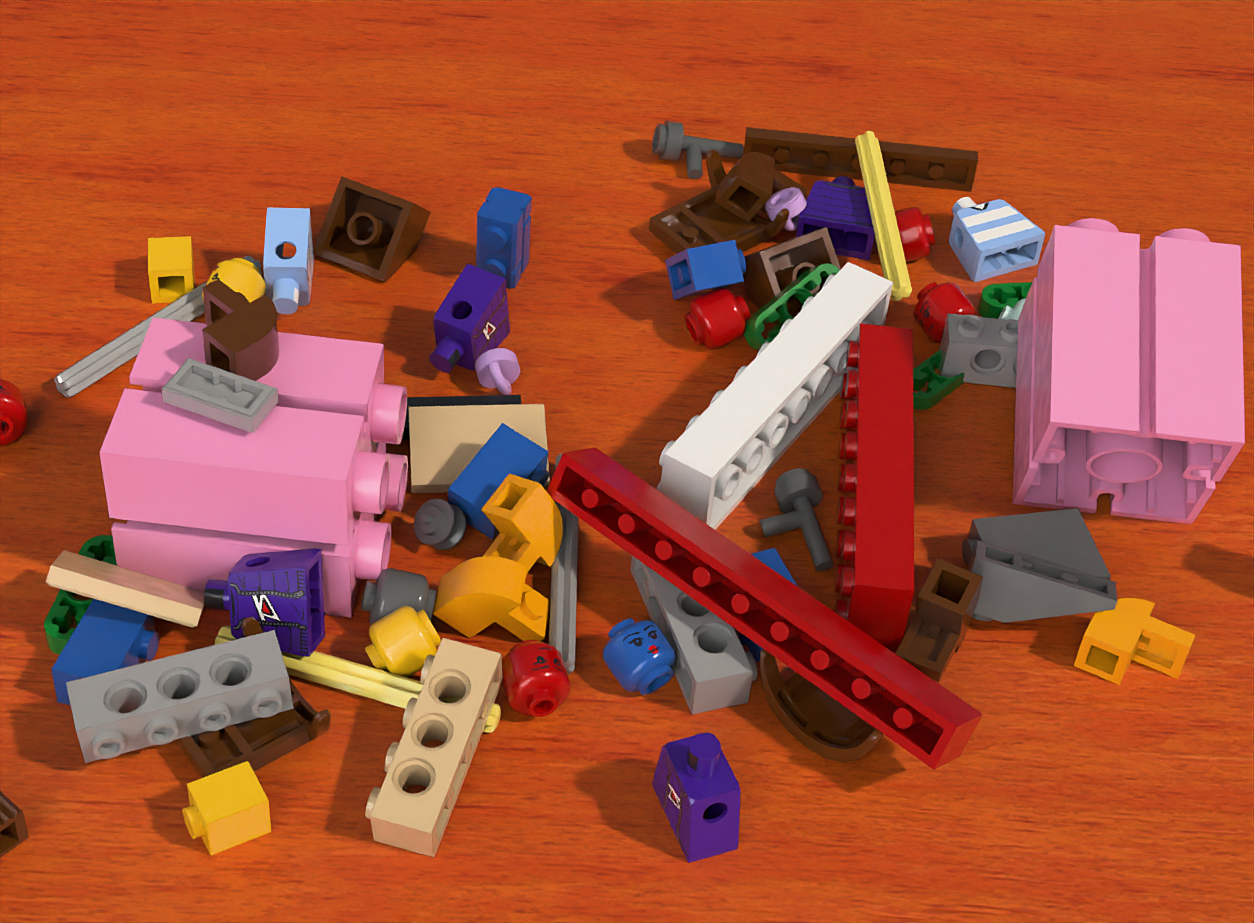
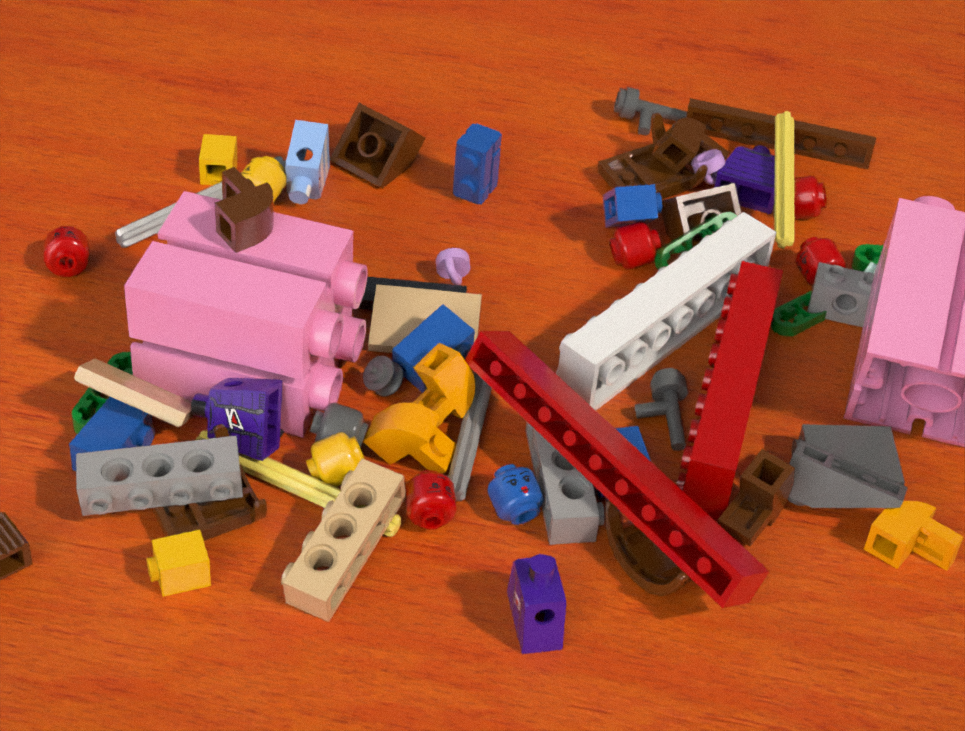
camera: 10 degrees right, 0 degrees up
light grey plate [162,358,279,433] -> none
dark purple torso [429,264,510,373] -> none
light blue torso [949,197,1046,283] -> none

